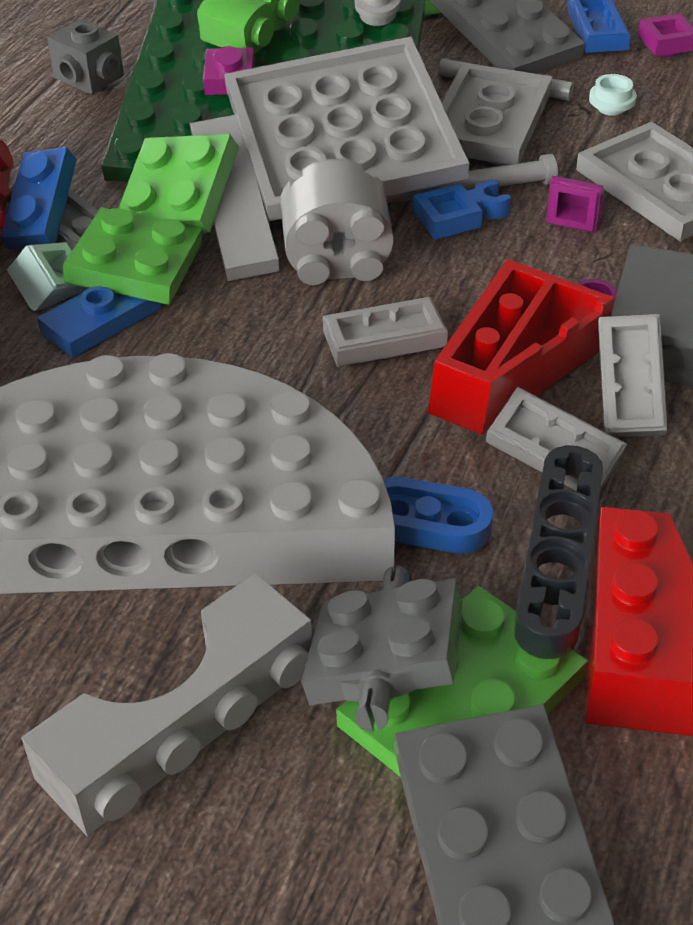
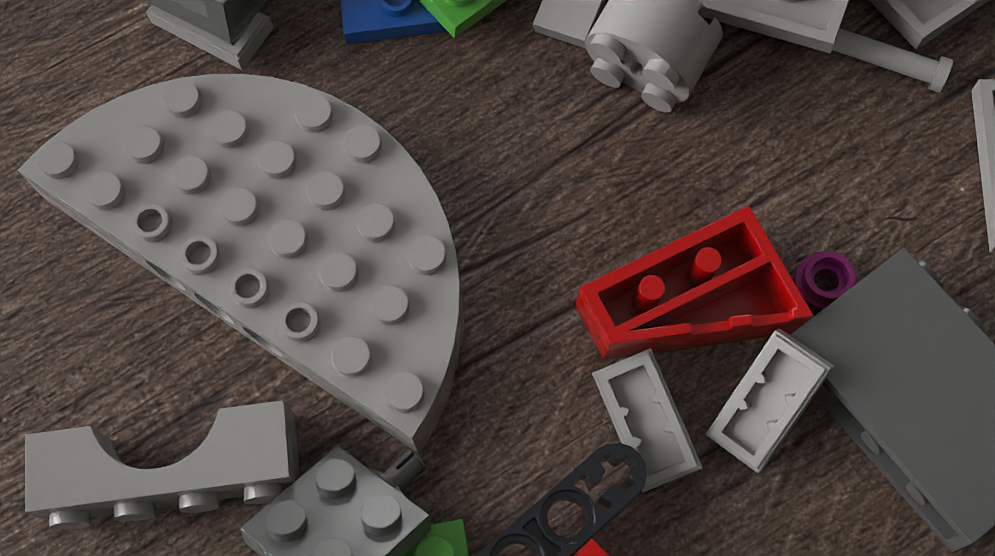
camera: 40 degrees right, 25 degrees up
light grey plate [323,297,448,367] -> none
blue plate [383,477,493,554] -> none
blue plate [413,180,511,240] -> none
magenta slope [546,175,605,233] -> none

